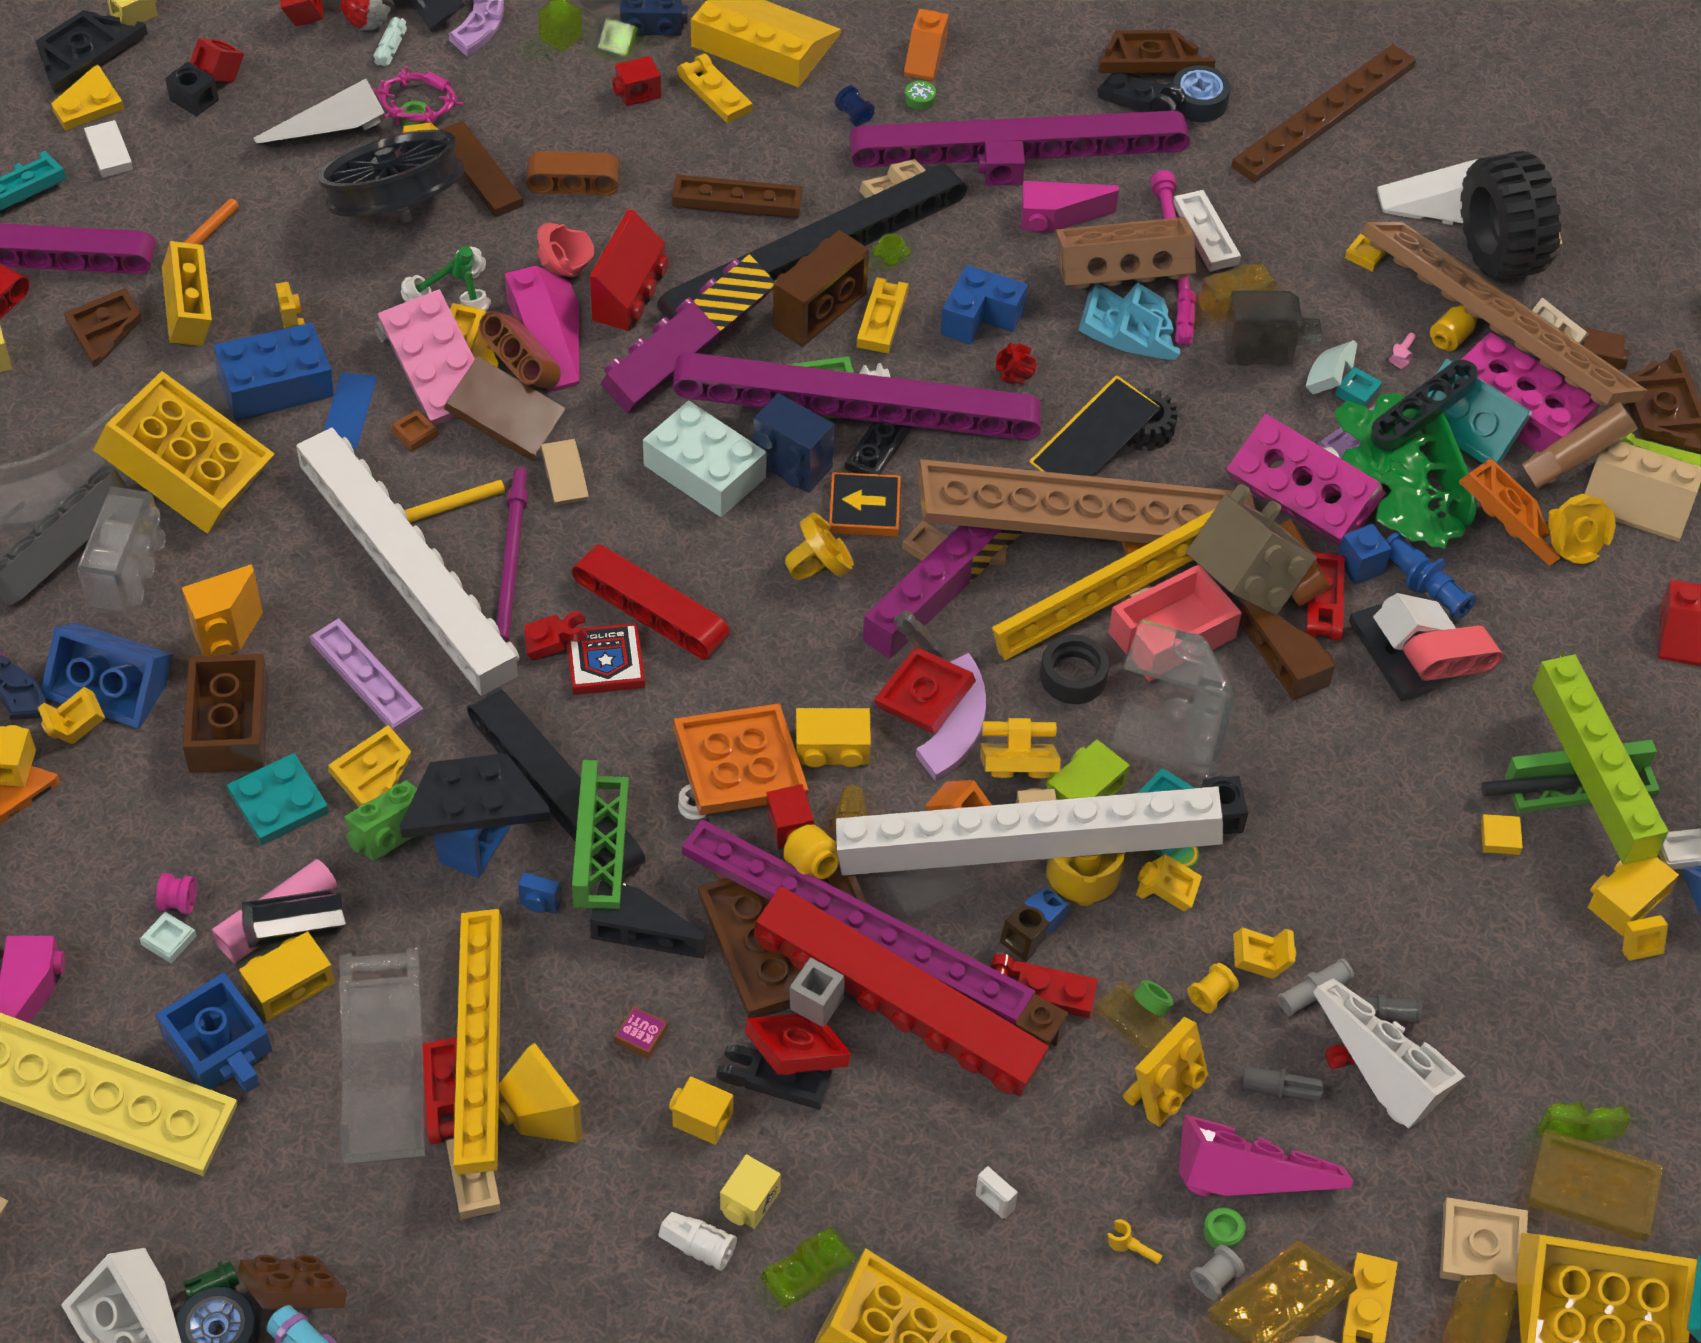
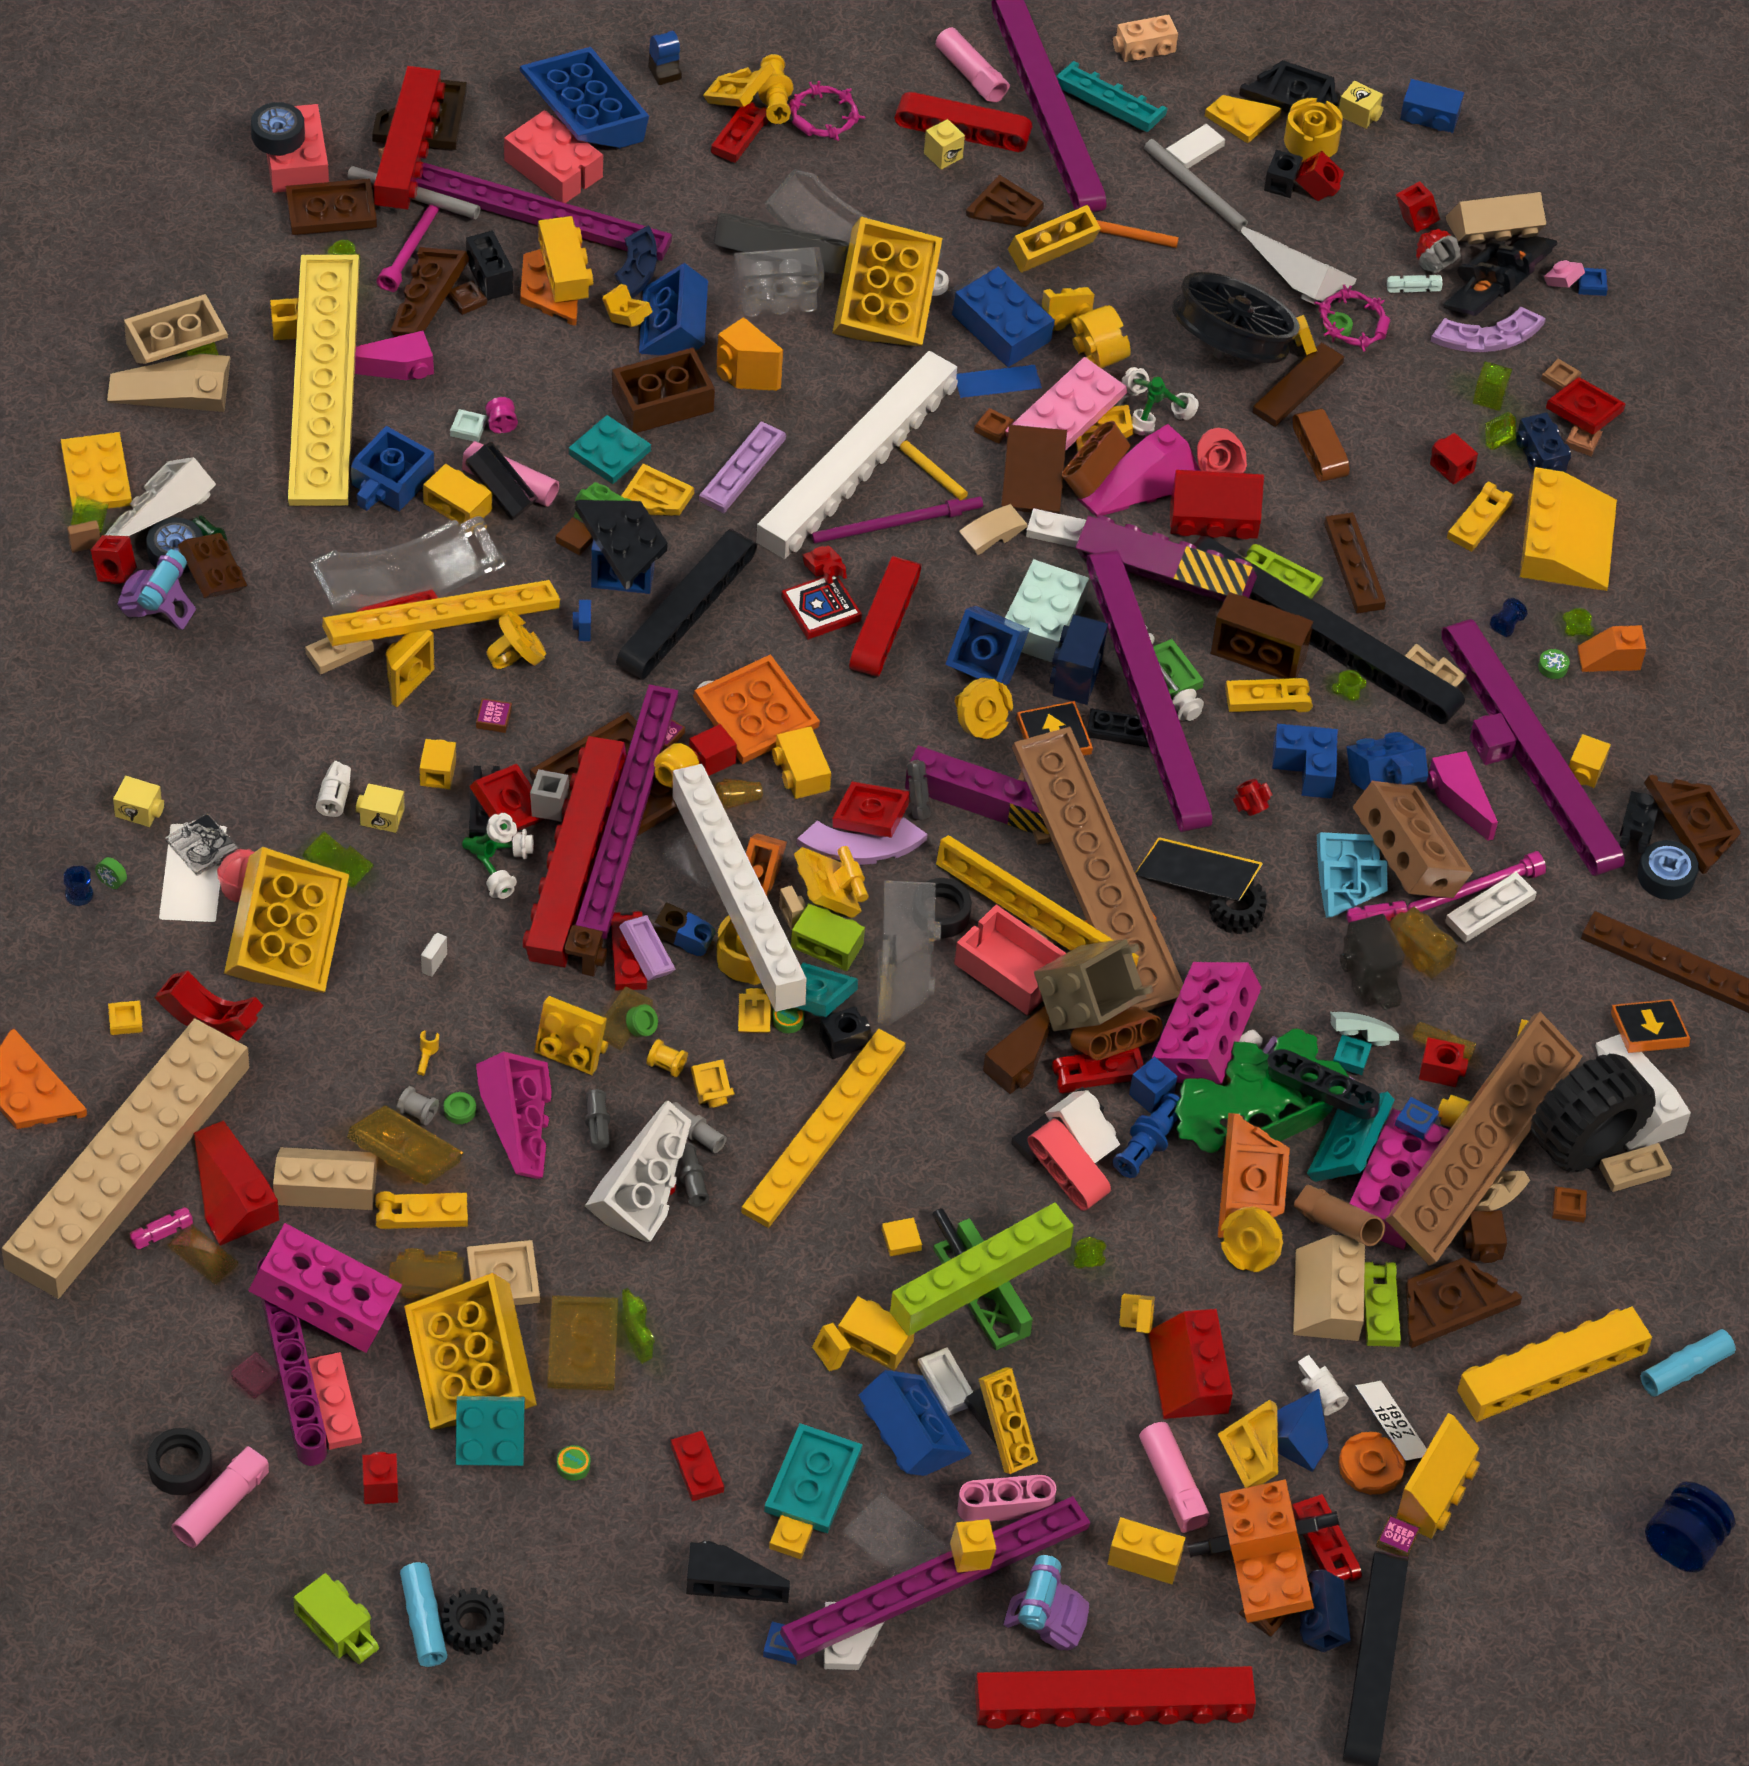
camera: 70 degrees right, 0 degrees up
bright green fence [572,760,629,909] -> none
black slope [590,881,705,959] -> none
bright pink hand [1389,333,1416,370] -> none
none -> white plant [462,813,534,899]
none -> yellow tile [486,610,546,669]
none -> dark orange tile [556,517,593,555]
none -> lavender tile [619,915,676,981]
none -> yellow plate [741,1029,906,1228]
none -> blue brick [945,606,1030,685]
none -> white plate [1026,508,1086,547]
none -> yellow brick [1071,305,1131,369]
none -> yellow bracket [1119,1294,1155,1333]
none -> light grey piece [1144,139,1248,231]
none -> lime plate [1243,544,1323,599]
none -> yellow brick [1284,98,1343,162]
none -> blue hinge [1346,732,1428,791]
none -> blue tile [1395,1097,1439,1140]
none -> clear yellow axle [1413,1022,1477,1062]
none -> red brick [1419,1037,1469,1087]
none -> dark orange tile [1552,1186,1587,1223]
none -> clear neon green plate [1562,608,1594,636]
none -> yellow brick [1569,734,1611,788]
none -> tile [1611,999,1690,1053]

